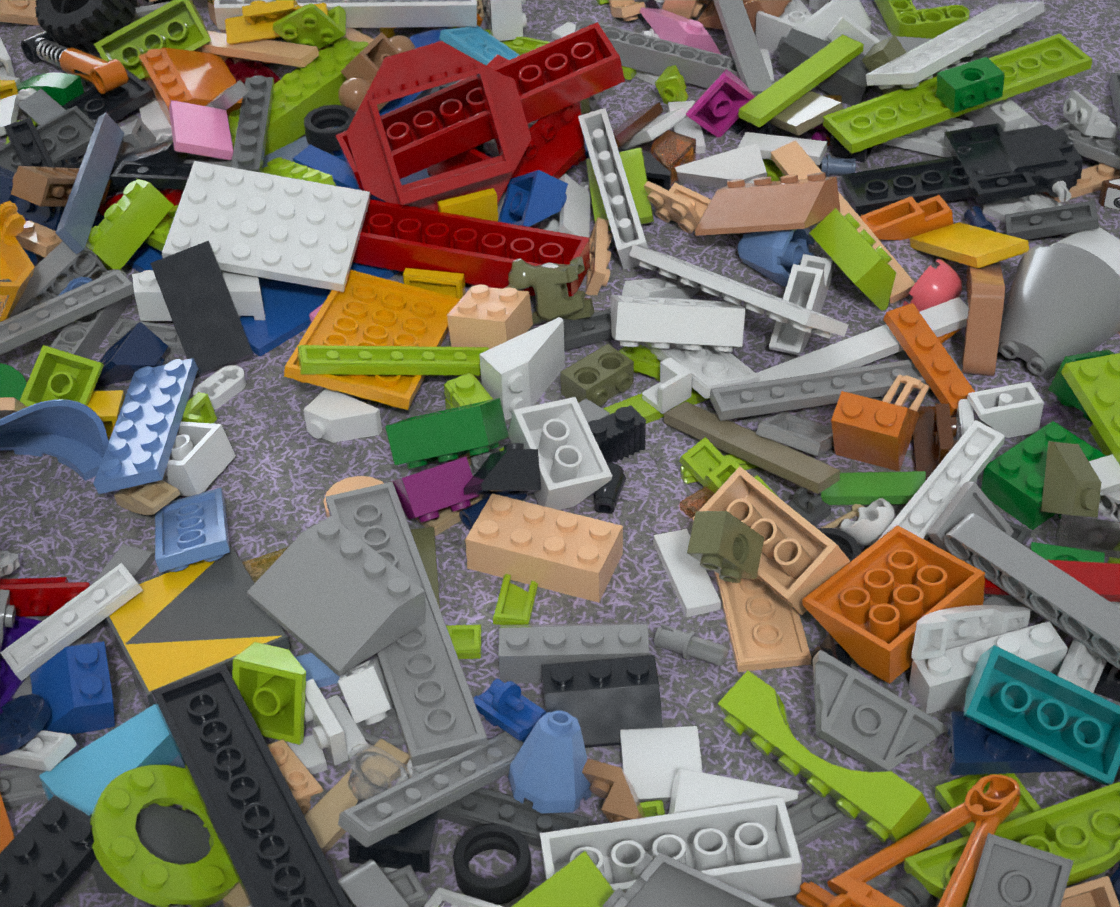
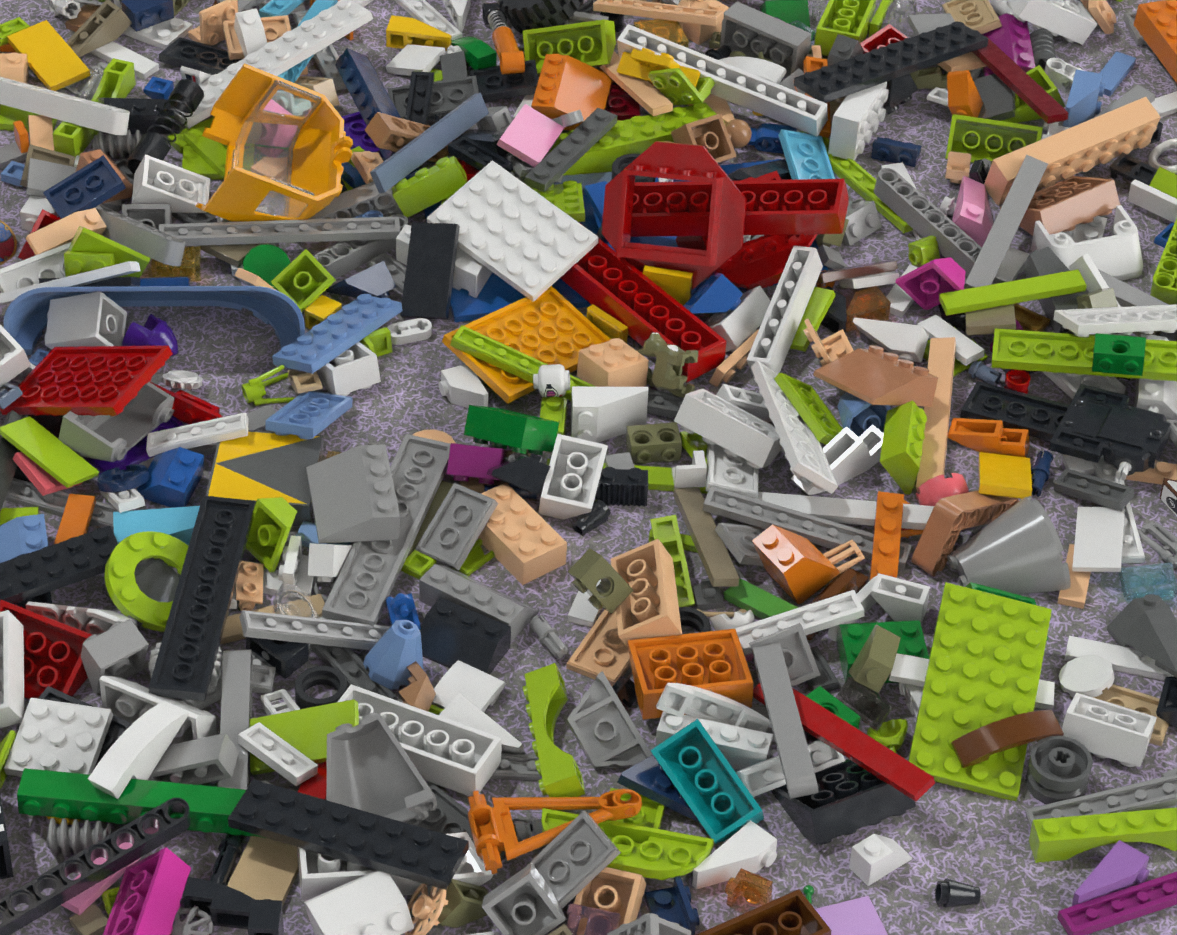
camera: 30 degrees right, 0 degrees up
none -> lime plant [241,365,296,406]
none -> light grey tile [415,483,498,571]
none -> white head [533,364,570,397]
none -> lime tile [774,372,843,445]
none -> dark blue bracket [871,137,922,167]
none -> red wheel [1004,369,1031,394]

